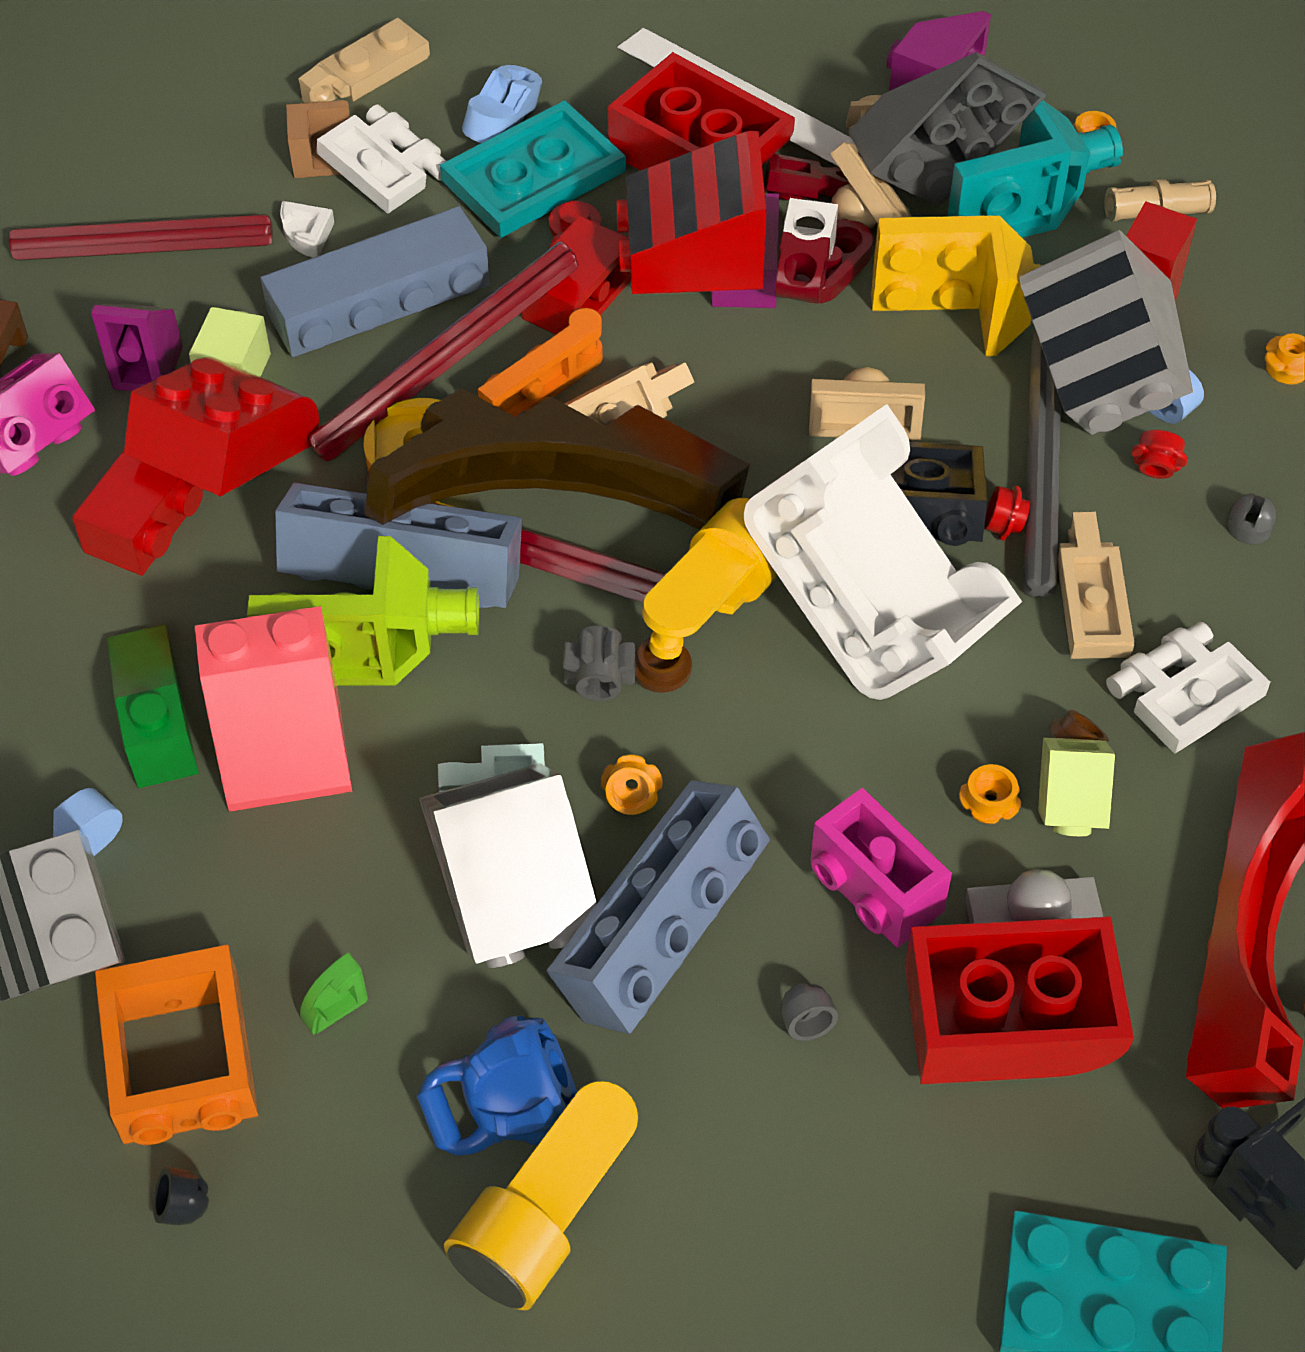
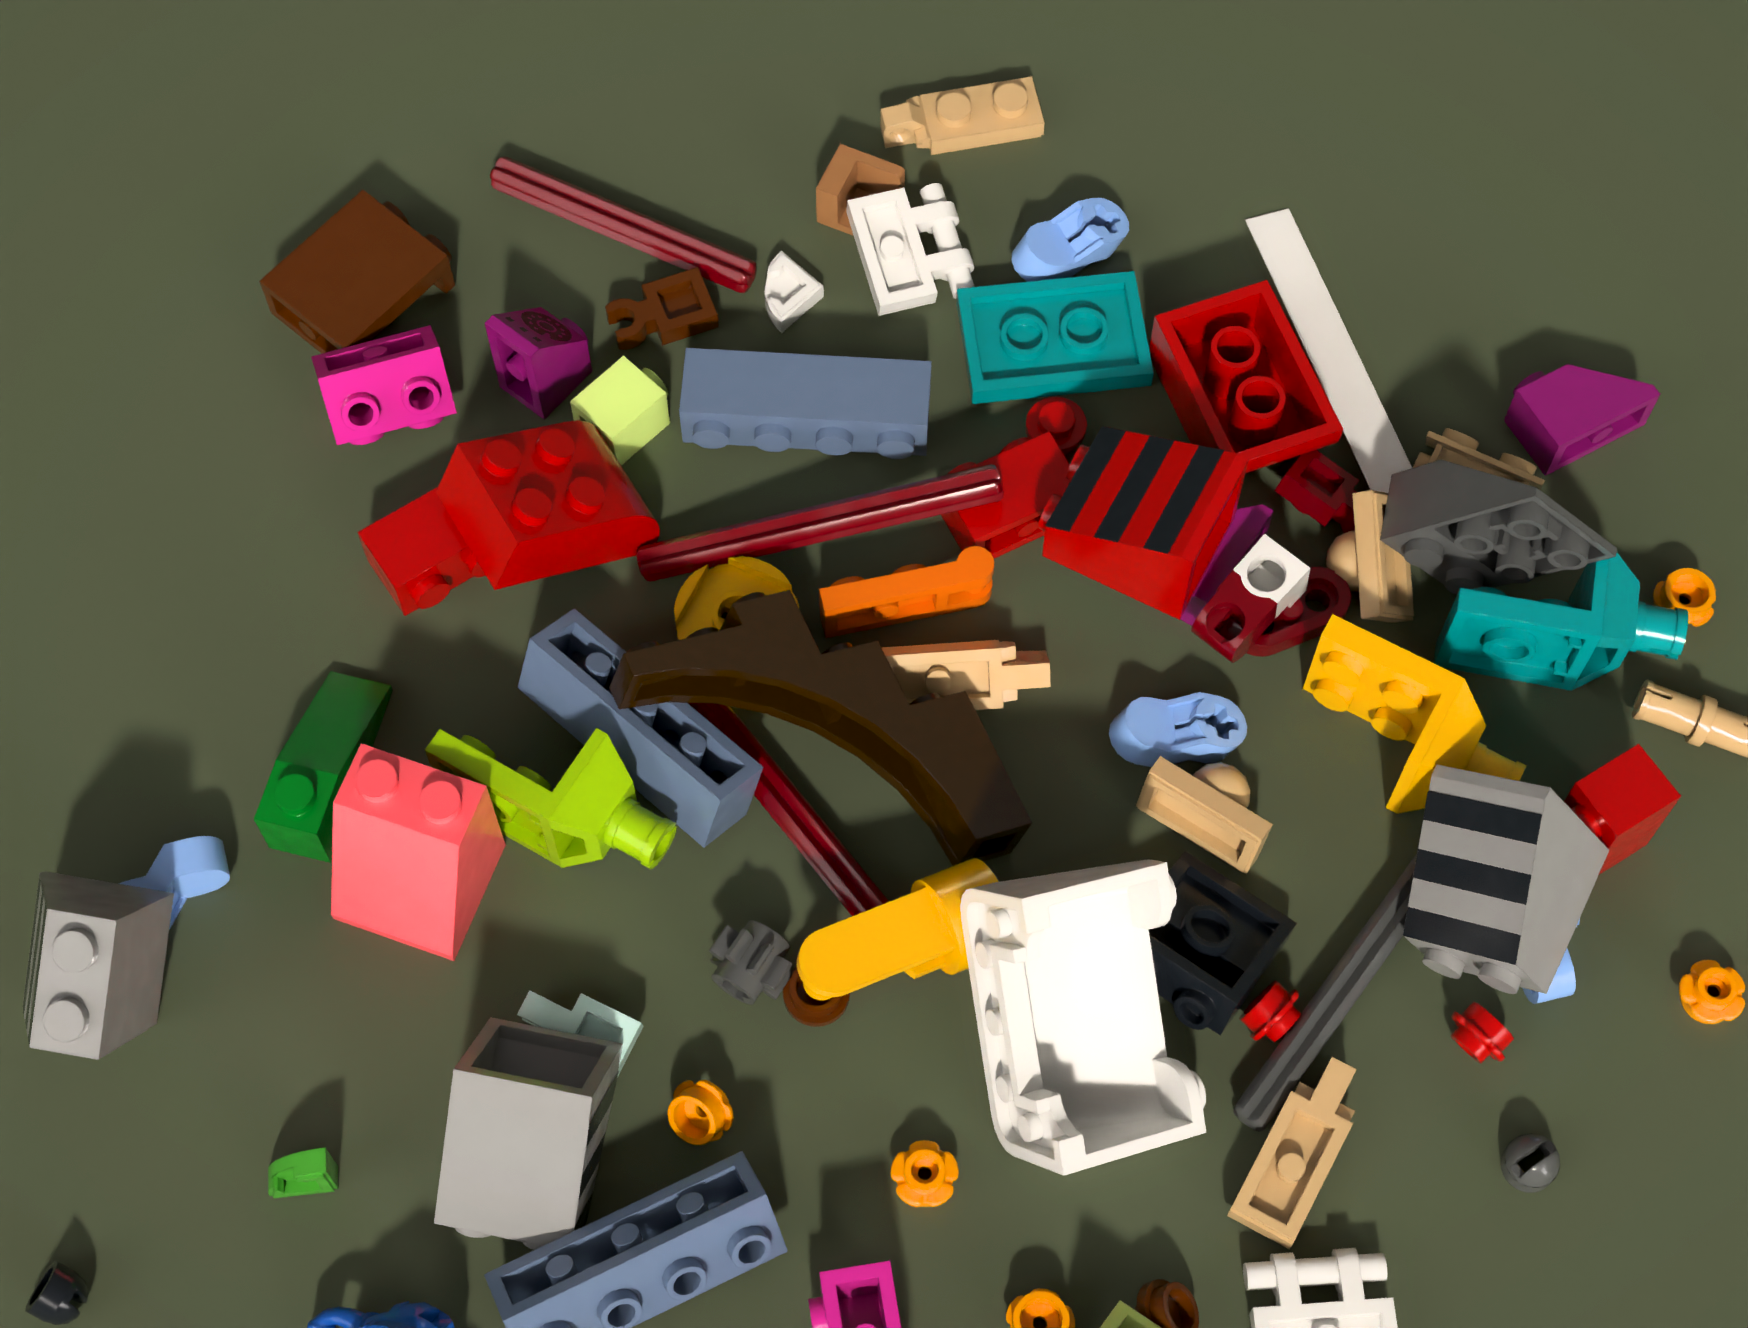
camera: 30 degrees right, 10 degrees up
orange window [95,944,259,1145] -> none
none -> reddish brown plate [605,267,719,350]
none -> light orange plate [890,1140,959,1207]
none -> light blue piece [1109,692,1247,767]

